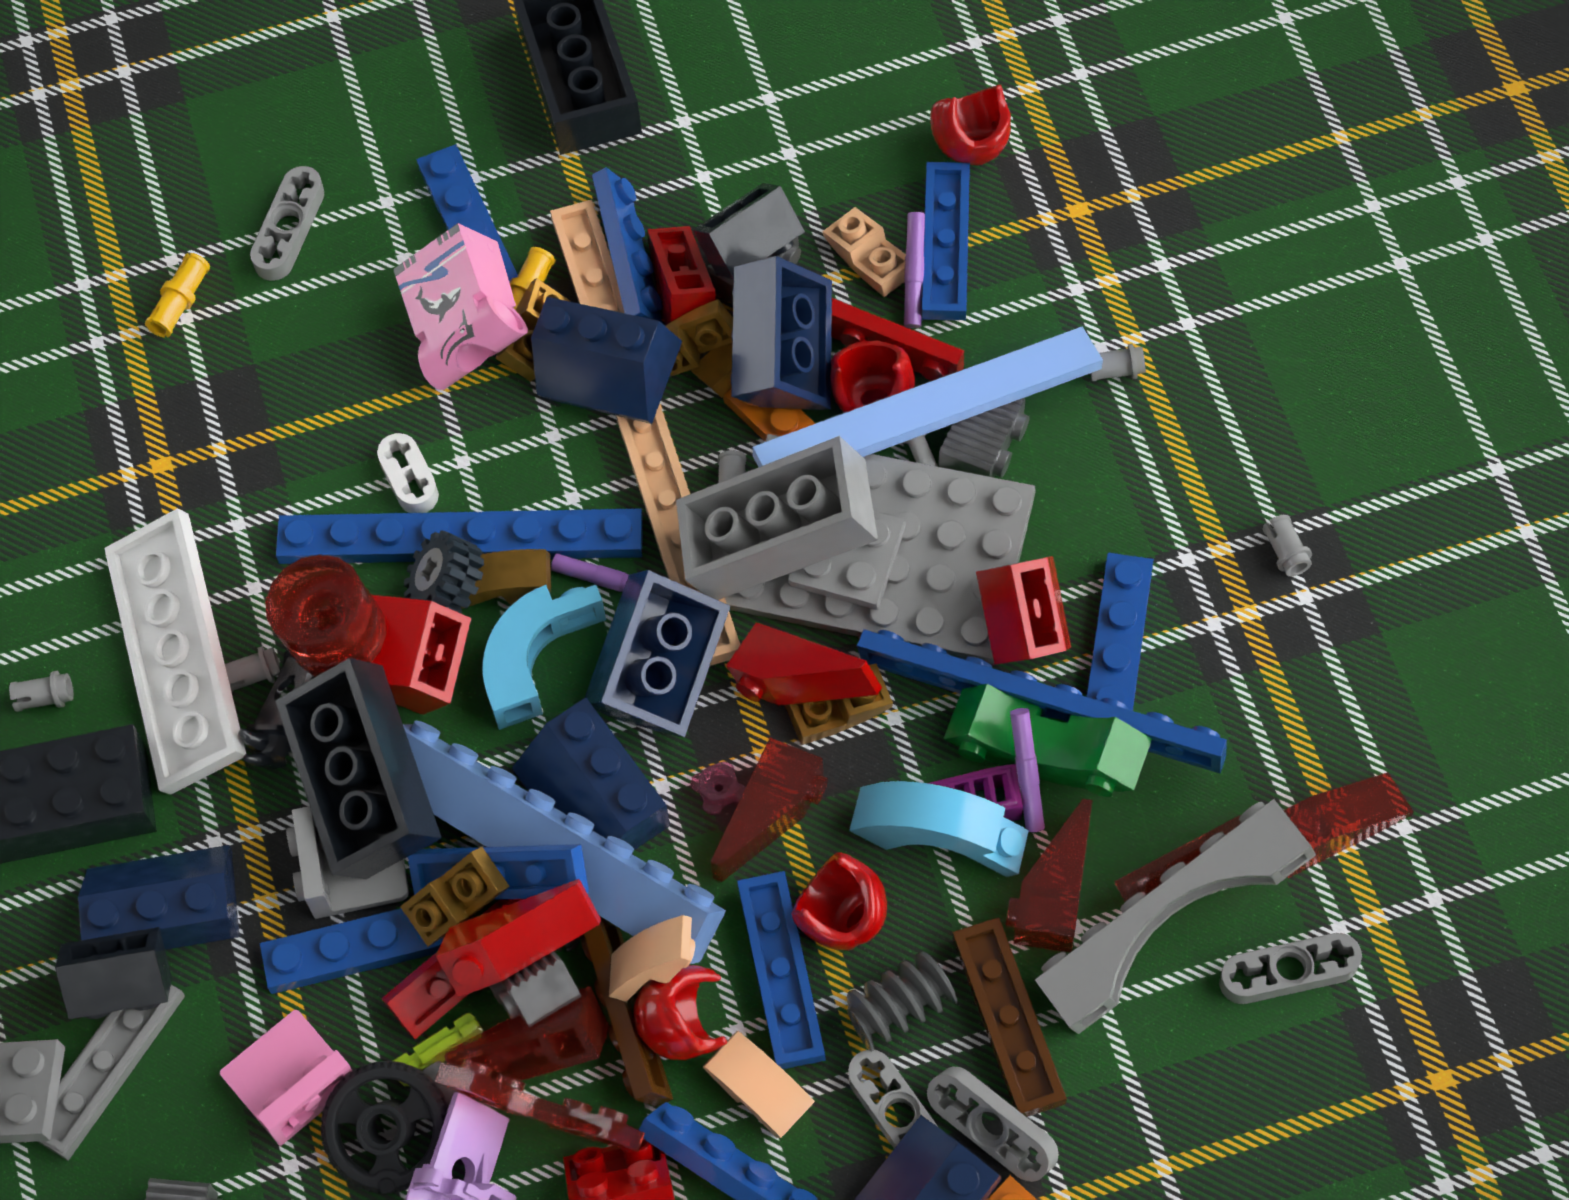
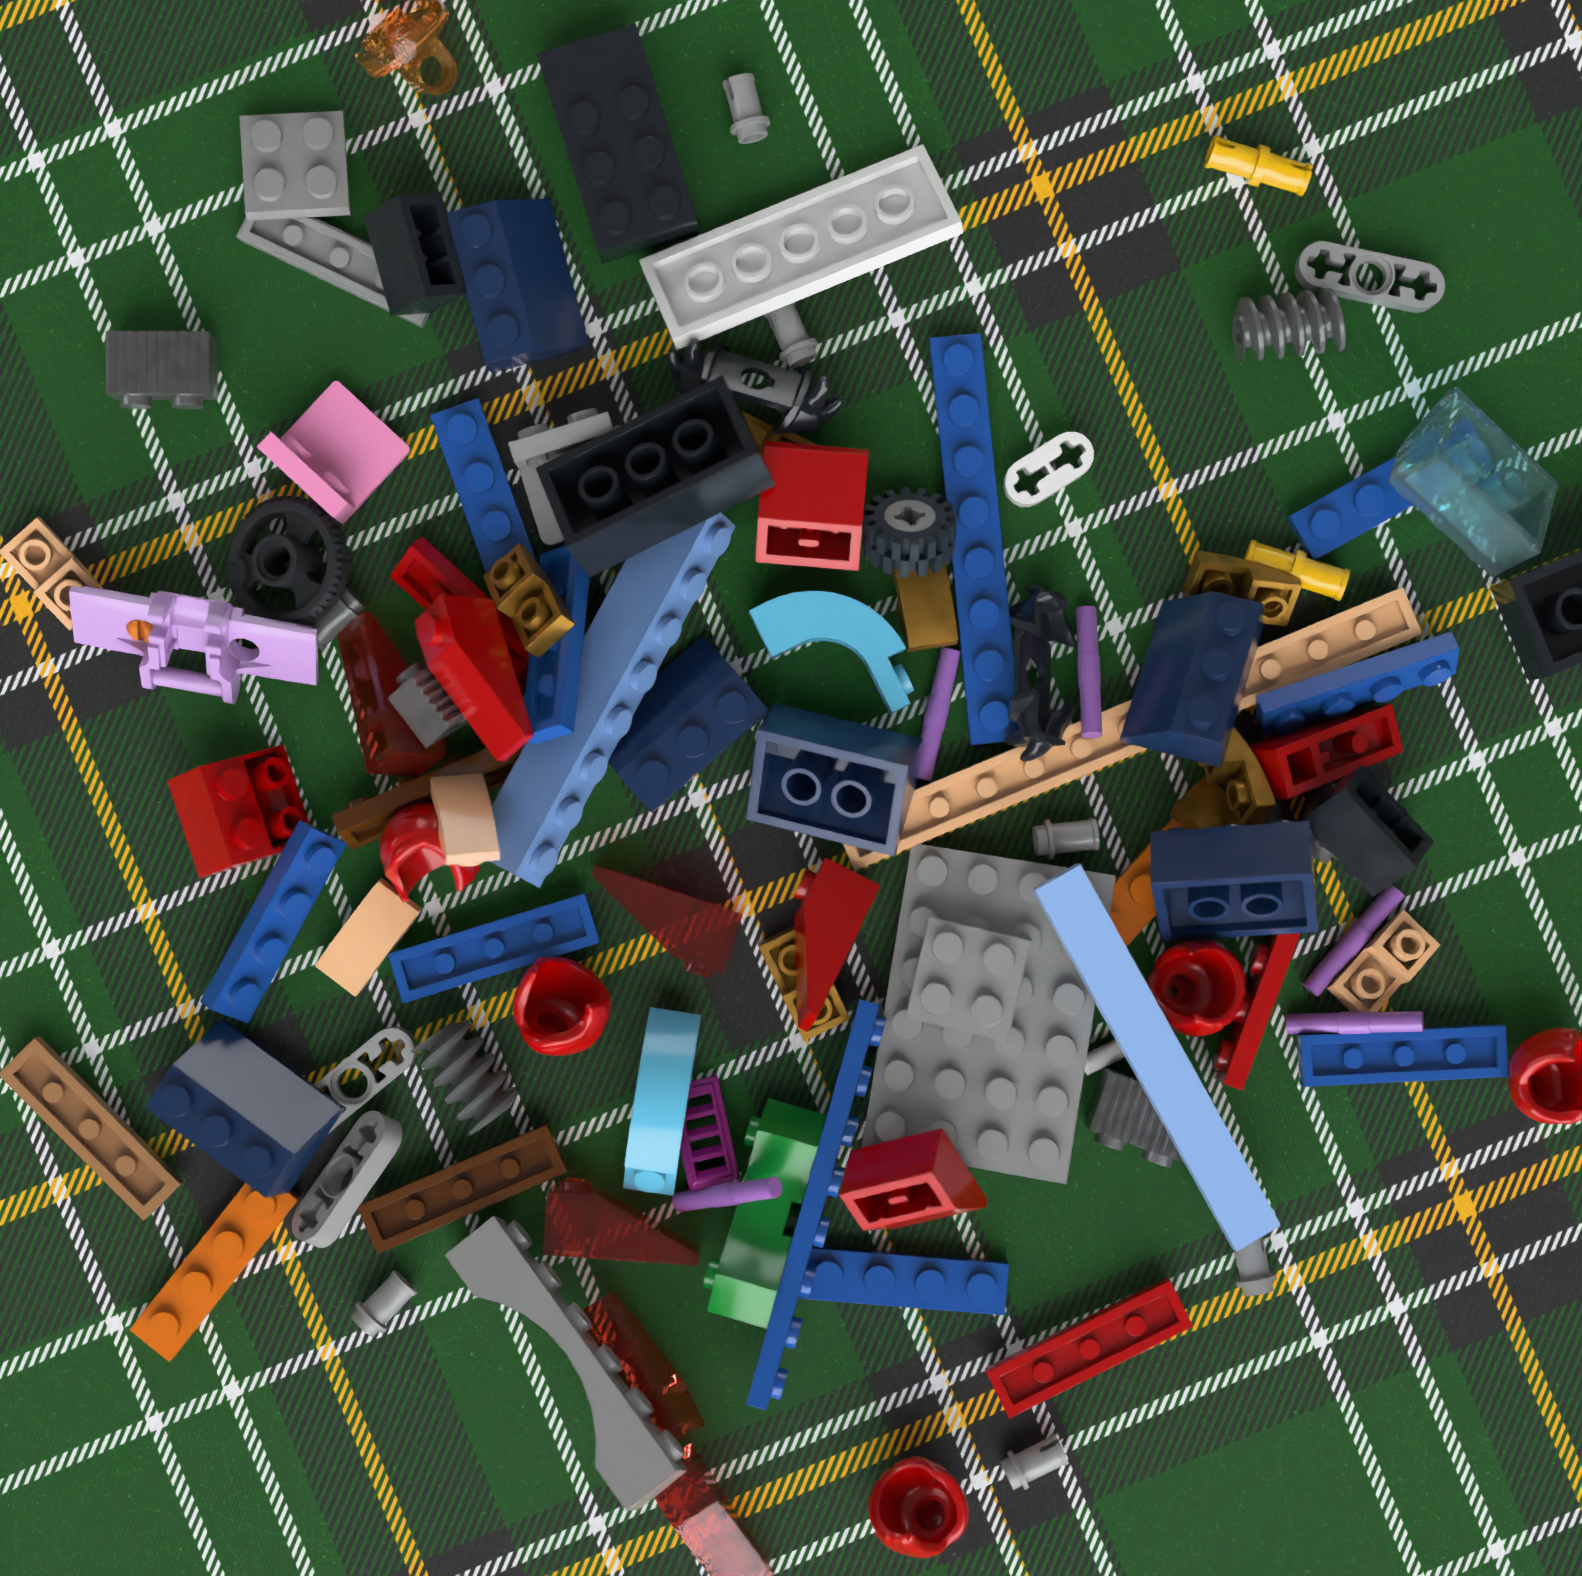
camera: 85 degrees right, 25 degrees up
clear red wheel [265,554,386,677] -> none
bright pink piece [393,223,528,390] -> none
lime axle [393,1012,484,1086] -> none
clear red plate [434,1059,645,1152] -> none
light grey brick [676,436,878,600] -> none
clear pink plate [691,761,747,815] -> none
light grey beam [1219,933,1362,1004] -> none
none -> light grey pin [351,1270,418,1337]
none -> red piece [868,1456,969,1558]
none -> red plate [985,1277,1193,1419]
none -> black piece [1004,585,1077,762]
none -> medium lavender piece [1076,606,1103,738]
none -> dark grey piece [1232,288,1346,363]
none -> medium lavender piece [1302,885,1405,997]
none -> clear light blue slope [1388,386,1559,577]

